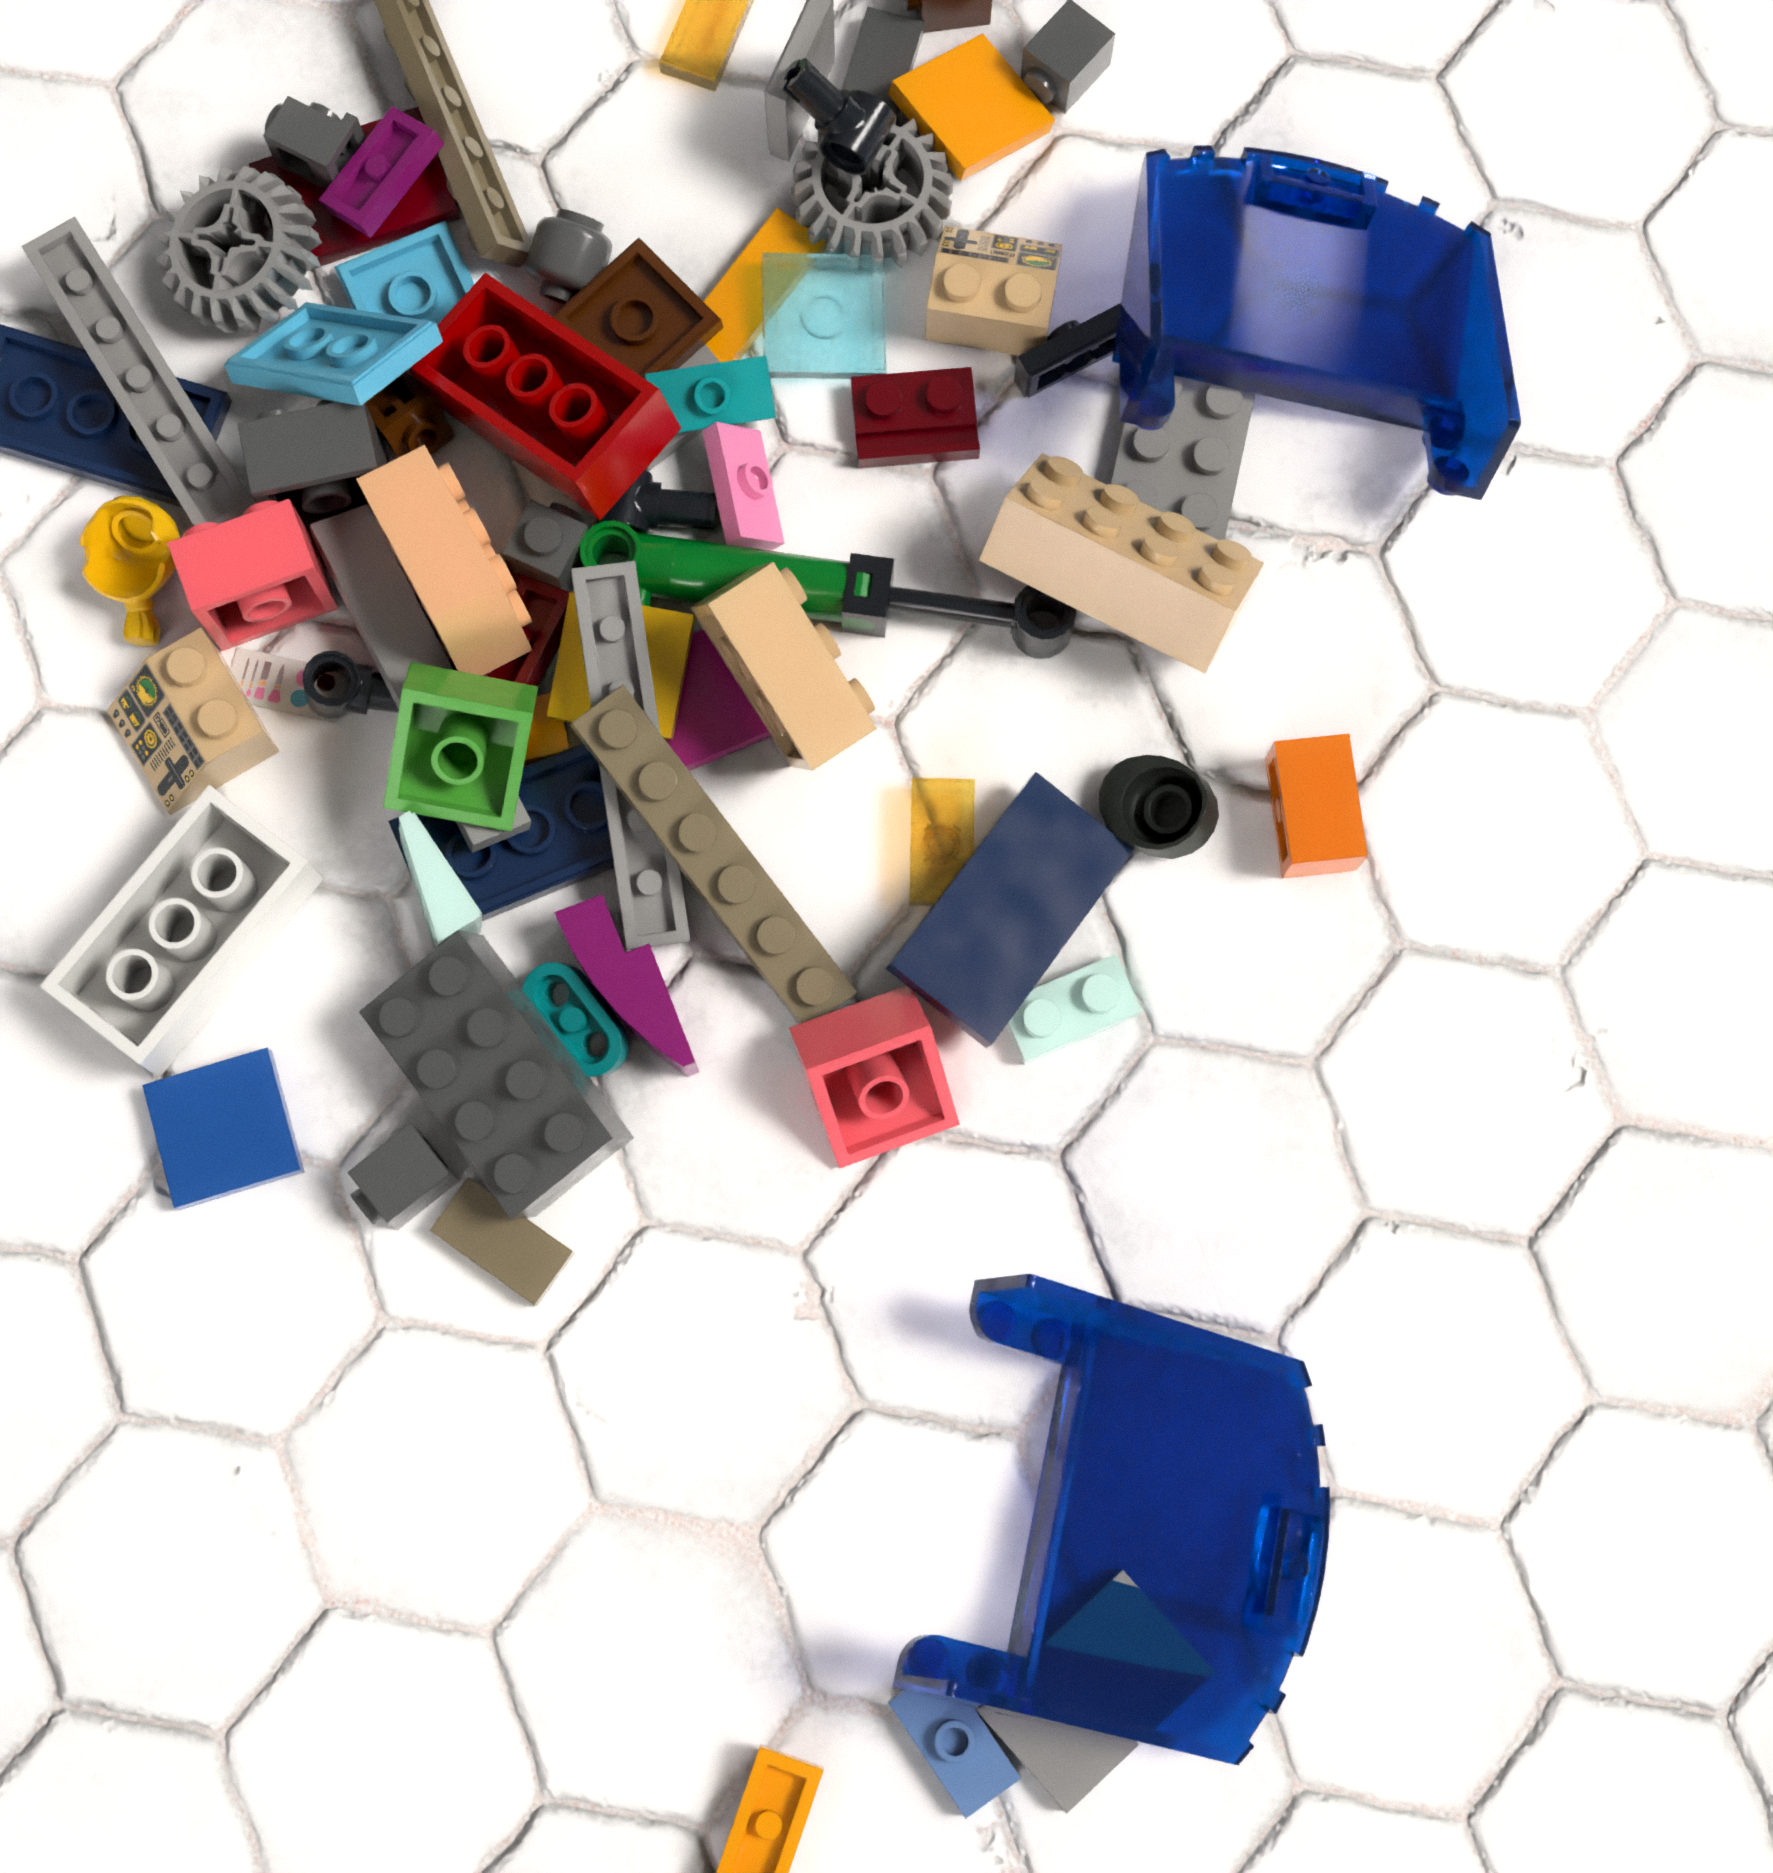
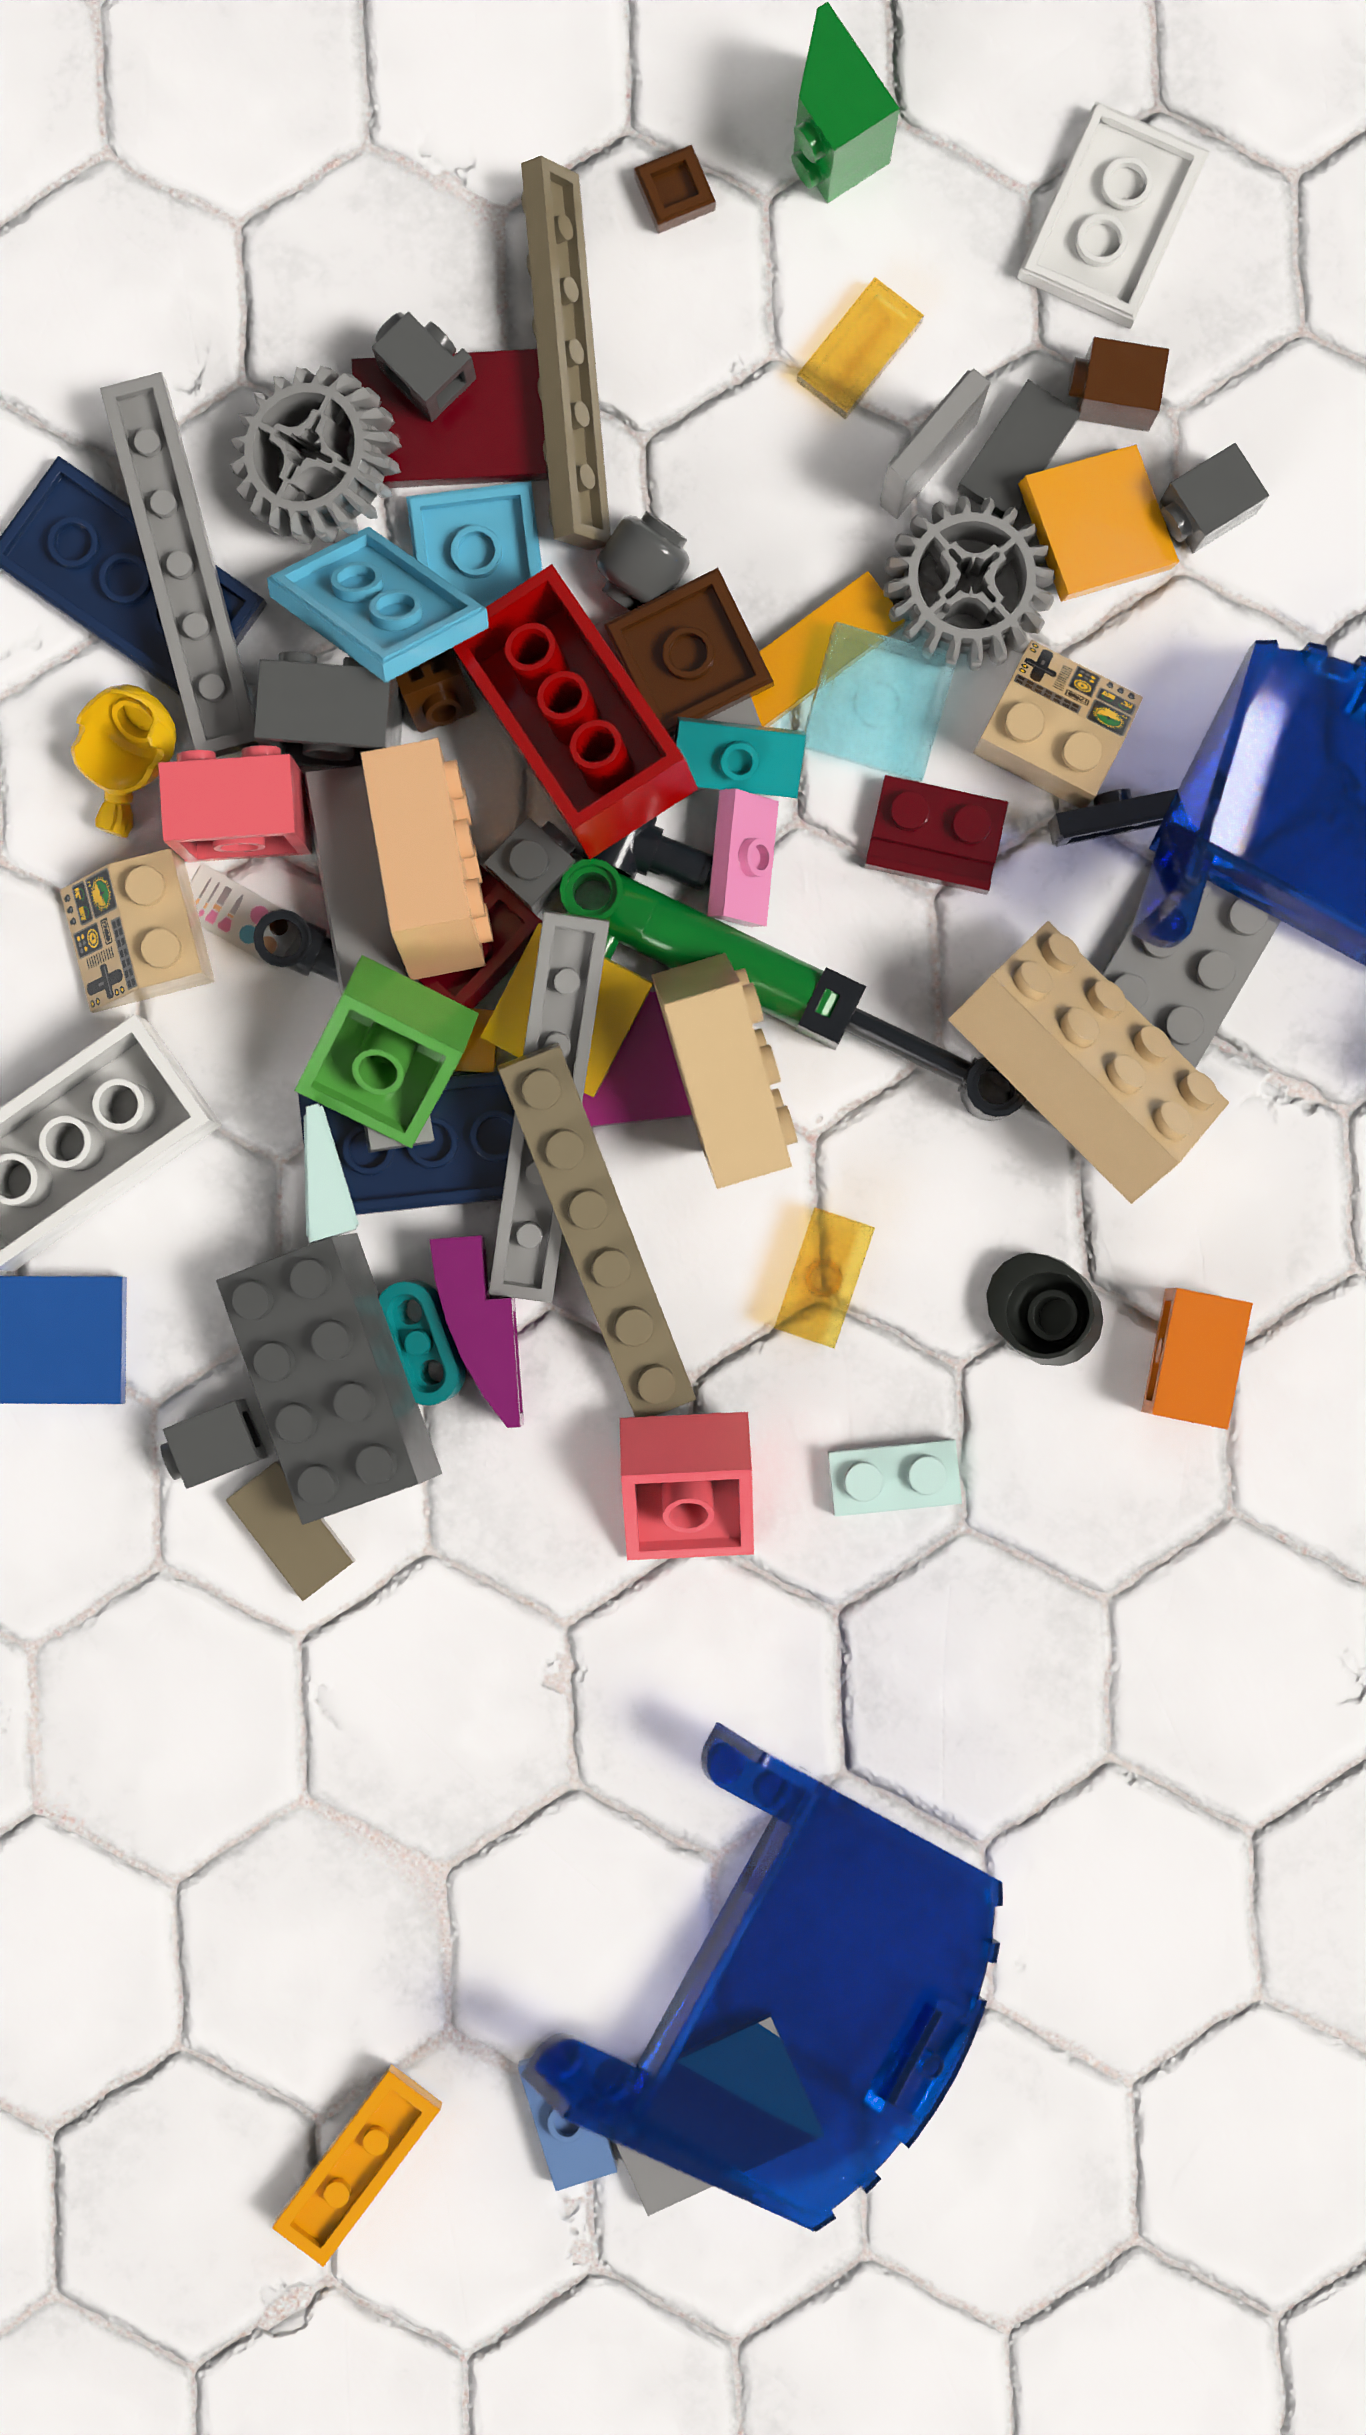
camera: 20 degrees right, 10 degrees up
magenta plate [318,106,444,238] -> none
black pin [779,58,895,175] -> none
dark blue tile [885,772,1134,1048] -> none

